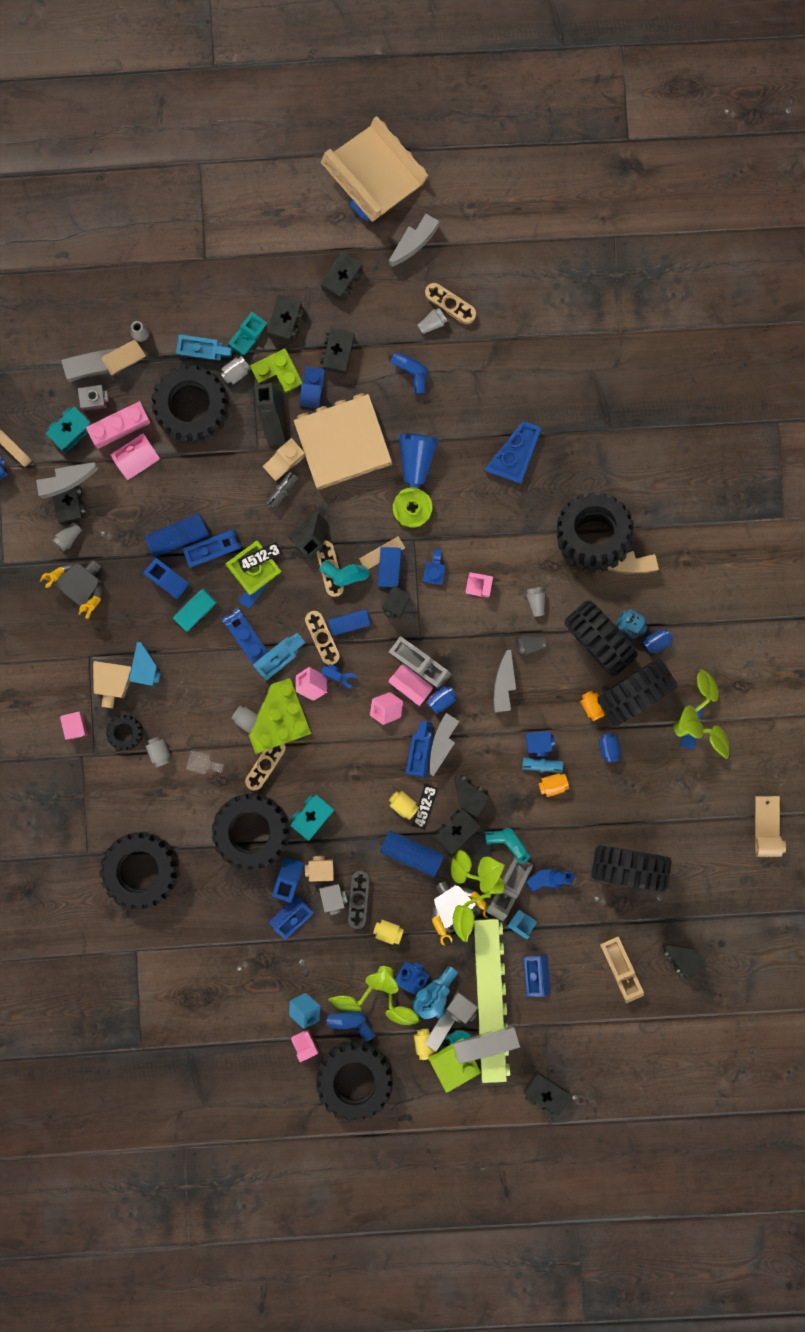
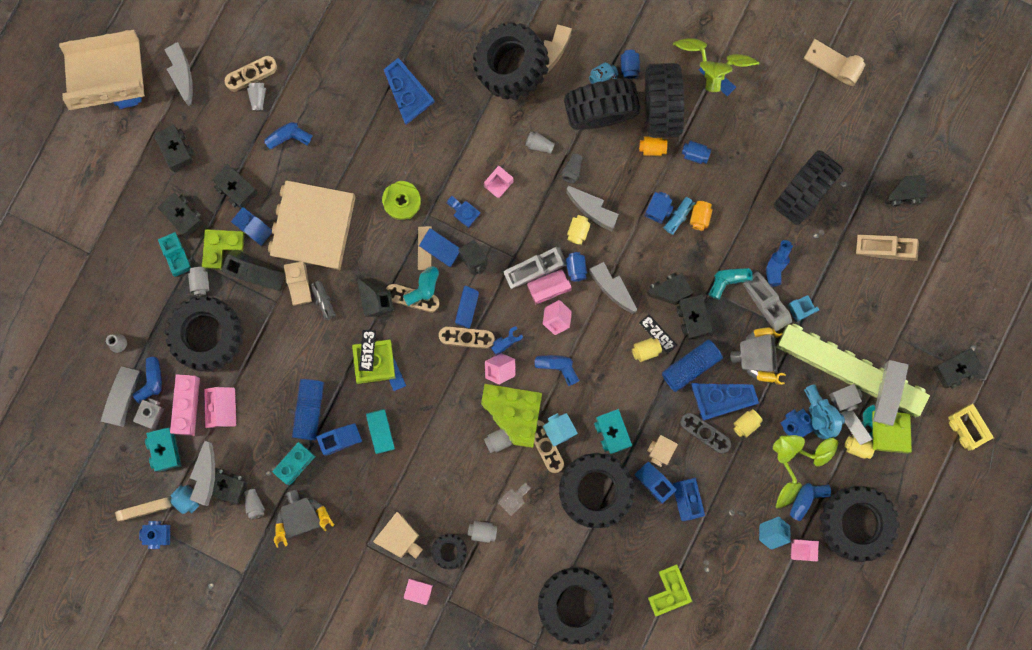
camera: 55 degrees left, 5 degrees down
tan tile [101,340,146,375] -> none
dark azure slope [129,642,161,686] -> none
dark azure hinge [176,335,233,361] -> none
blue plate [183,530,242,568] -> none
blue plate [221,607,268,664] -> none
dark azure hinge [253,633,305,681] -> none
light grey brick [319,883,348,915] -> none
blue cone [399,433,439,488] -> none
blue hinge [406,721,433,778] -> none
lime plant [451,850,505,942] -> none
blue slope [523,955,550,997] -> none
none -> blue arm [132,357,162,404]
none -> dark azure head [170,485,199,514]
none -> teal brick [272,442,316,485]
none -> blue arm [535,355,580,386]
none -> medium azure brick [543,413,578,447]
none -> light yellow brick [567,215,591,245]
none -> lime plate [648,564,692,617]
none -> blue wing [691,383,759,421]
none -> light yellow window [948,404,994,451]

